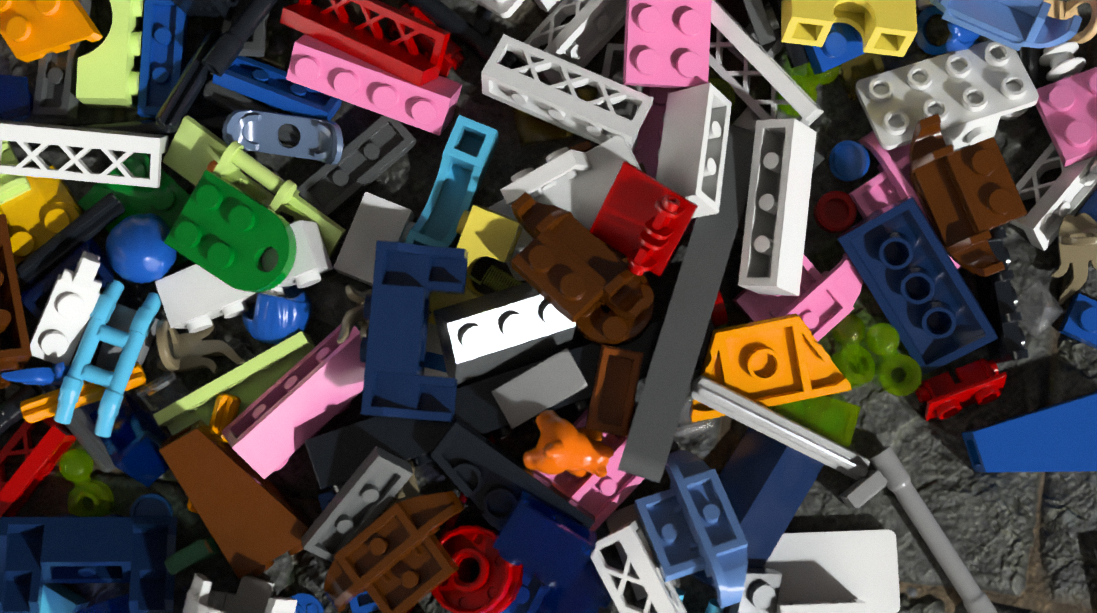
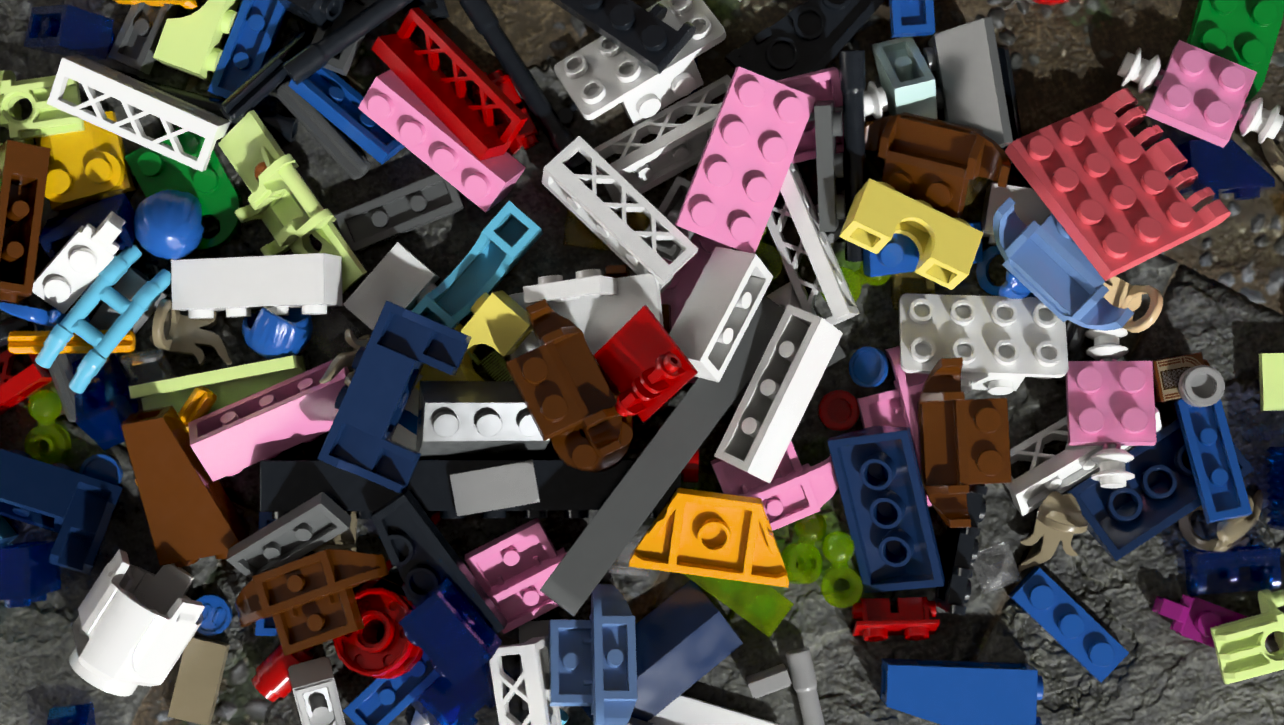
camera: 20 degrees right, 5 degrees up
black axle [16,193,125,285] -> none
green plate [164,170,297,293] -> none
clear green tile [164,537,222,575] -> none
sand blue piece [222,109,344,165] -> none
orange animal [523,409,614,478] -> none
dark orange tile [585,345,644,437] -> none
light grey axle [689,376,870,480] -> none

